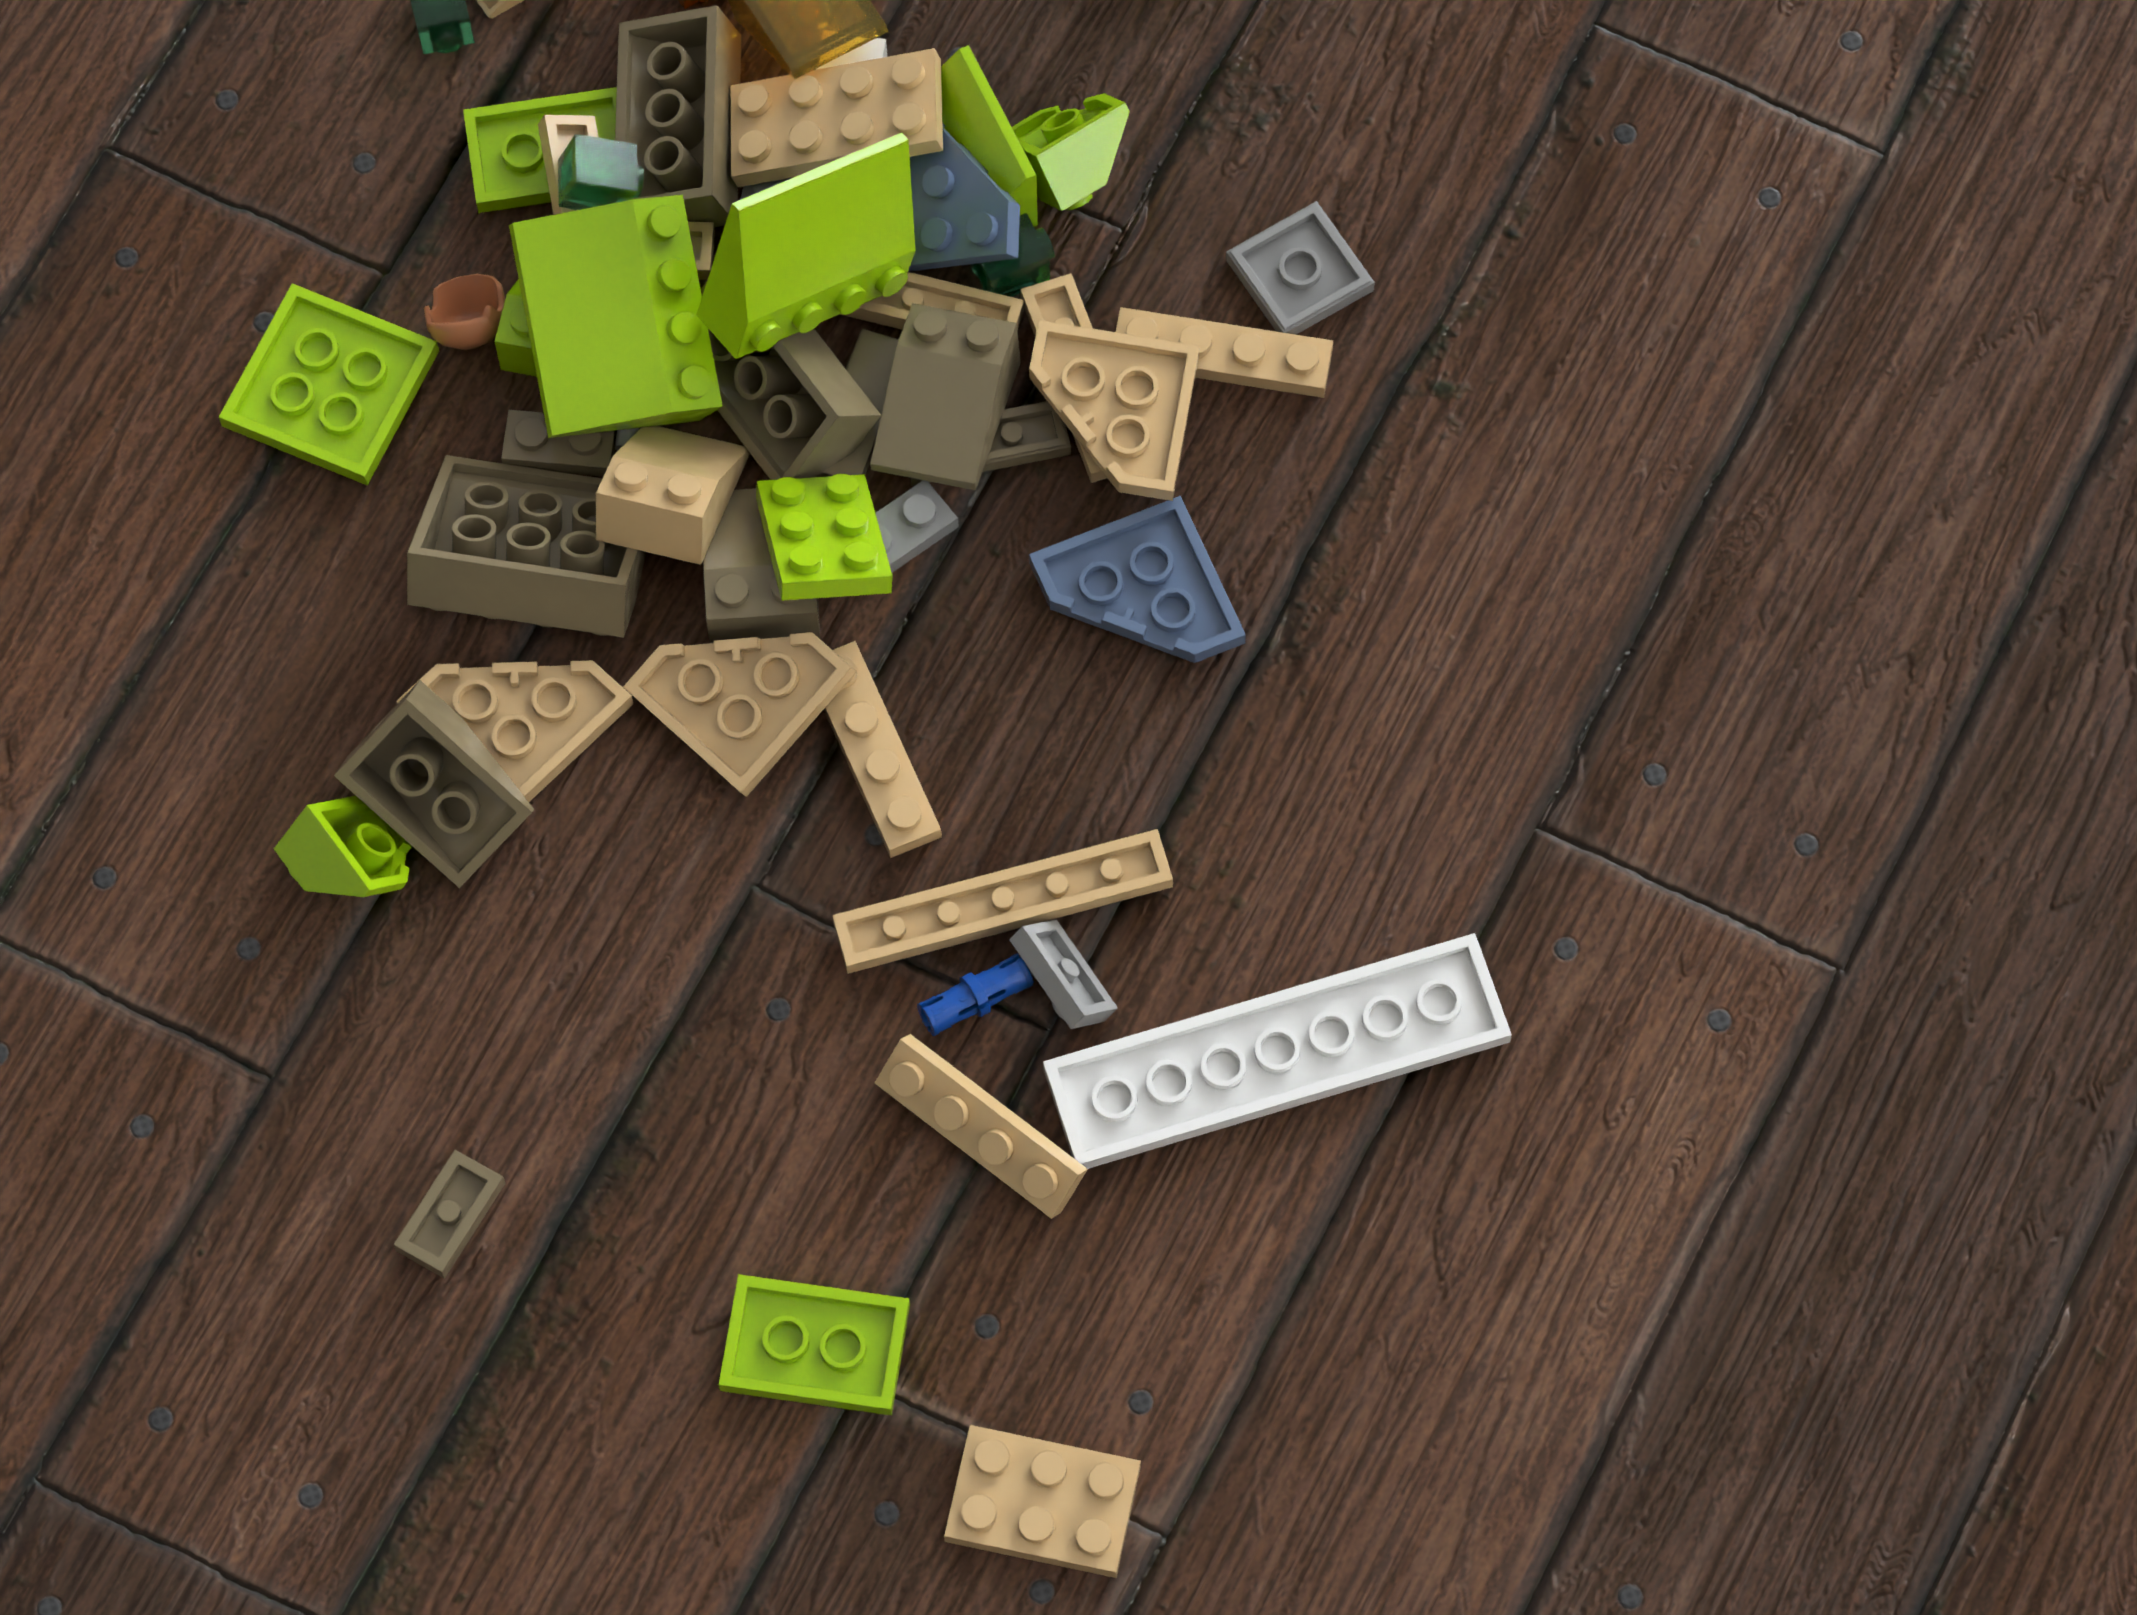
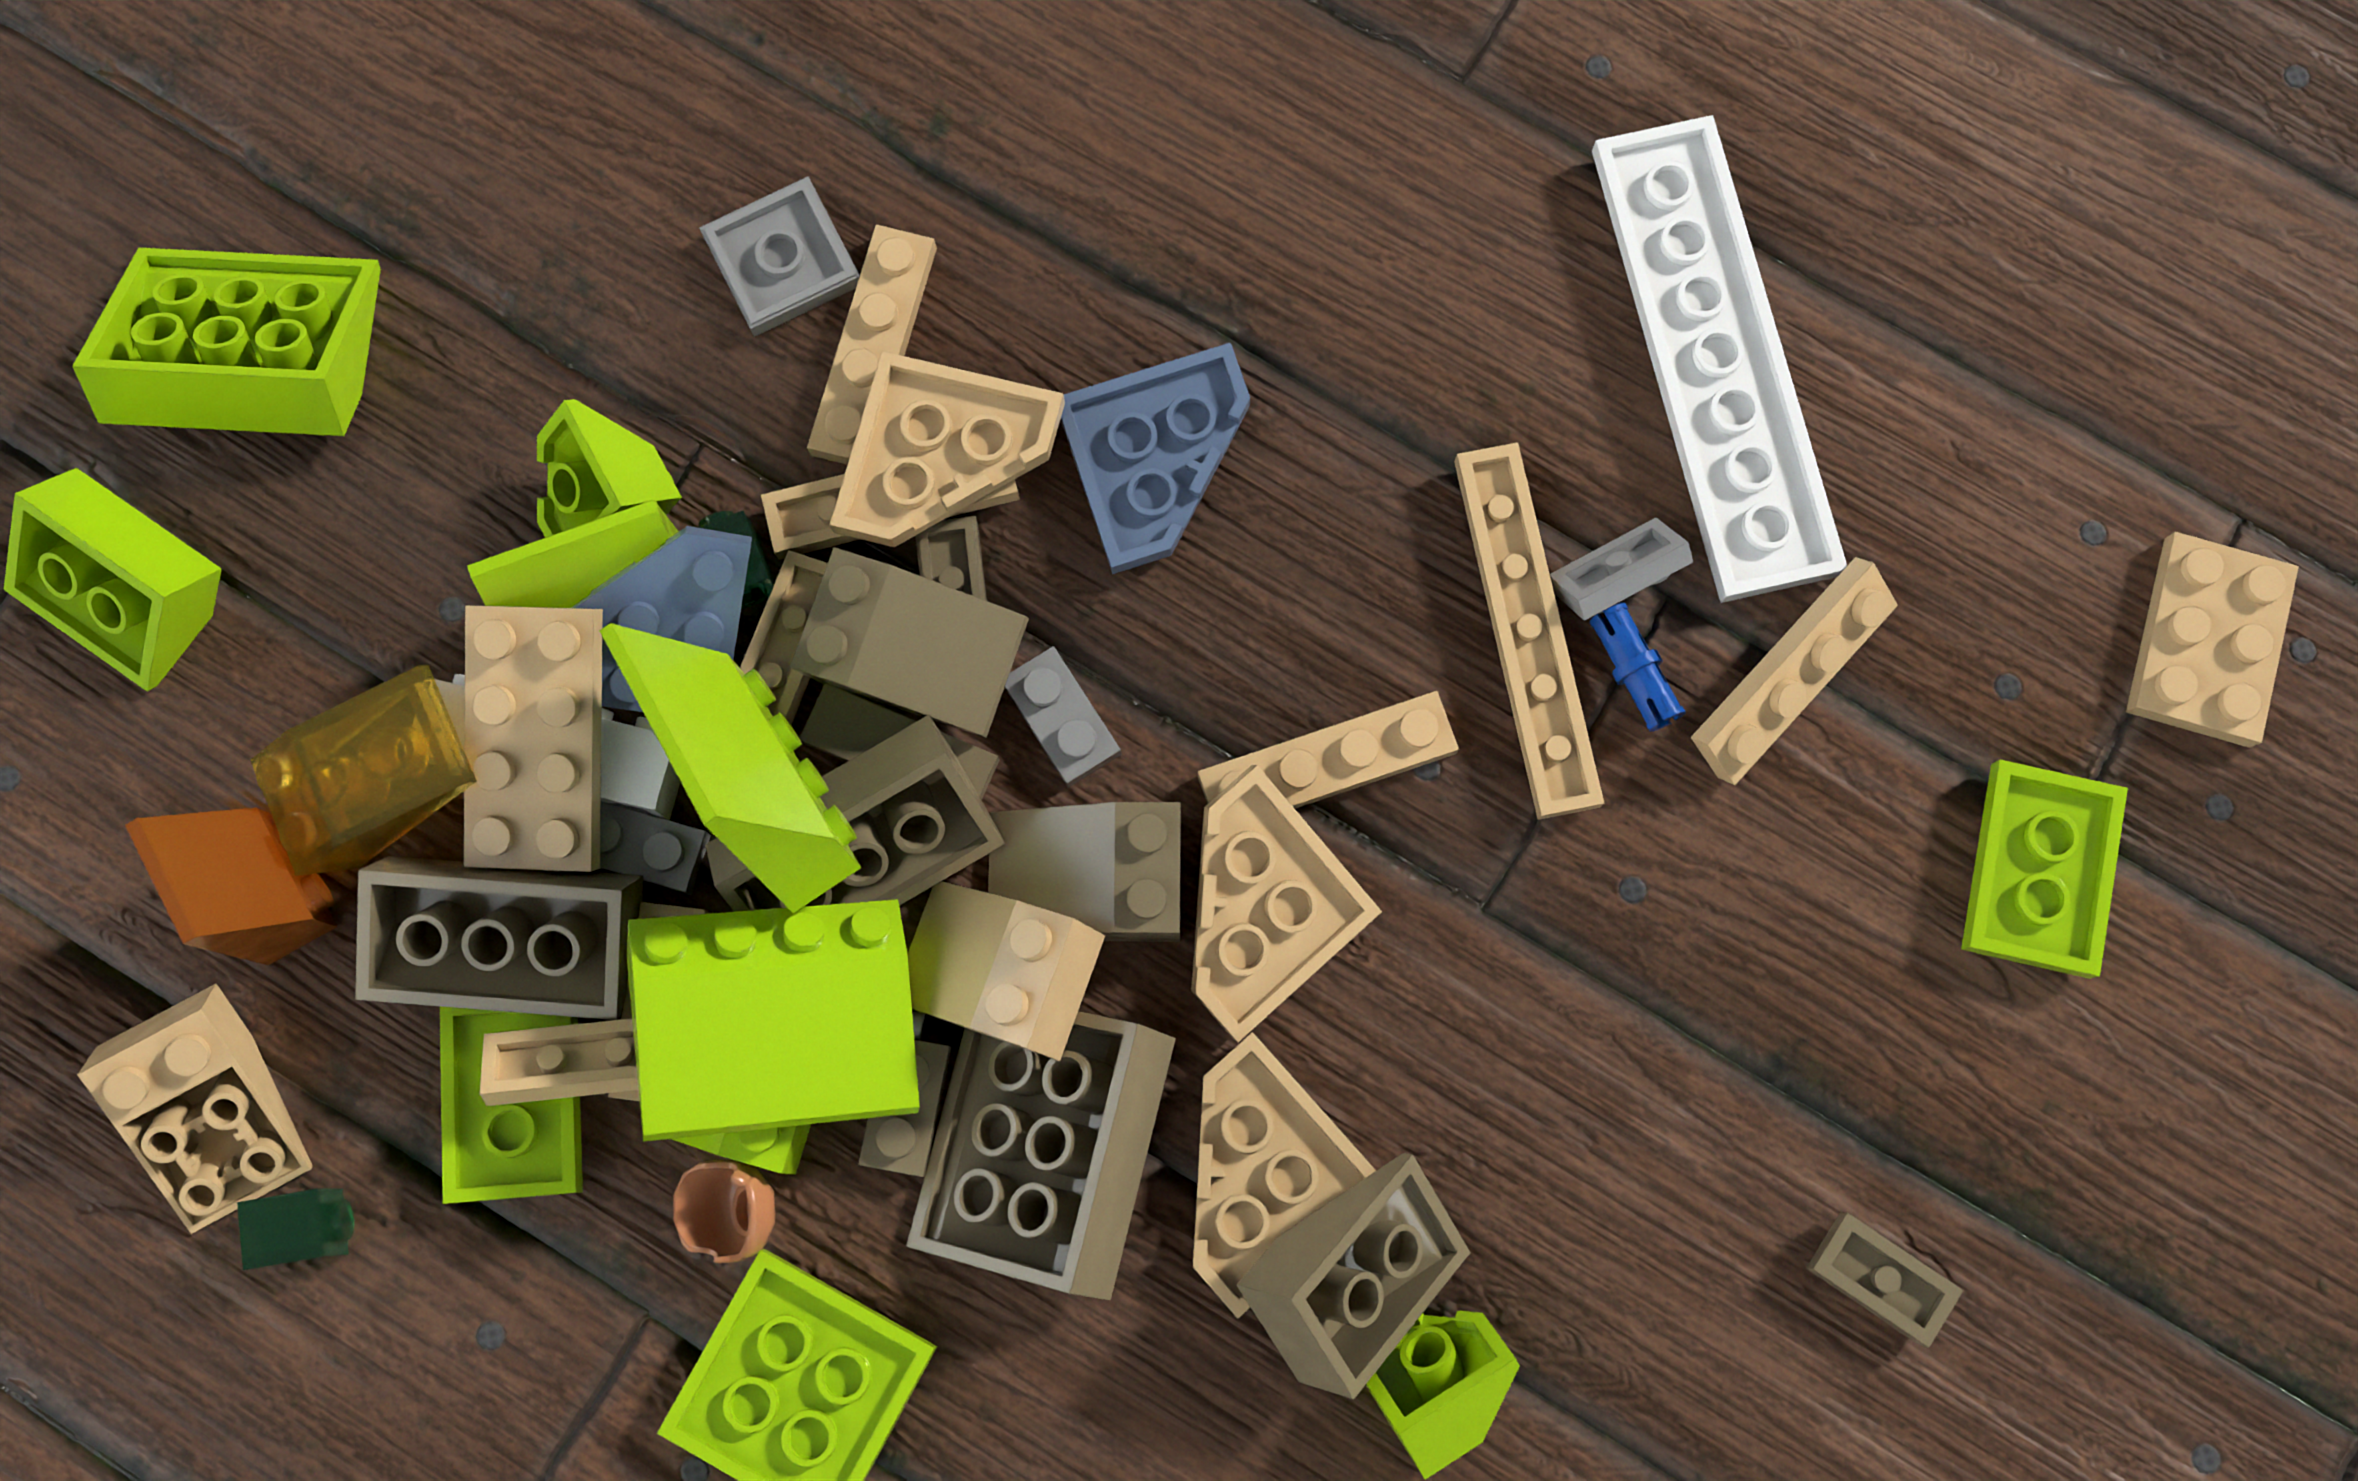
camera: 85 degrees left, 10 degrees up
clear green brick [558,134,644,210] -> none
lime plate [756,474,893,601] -> none

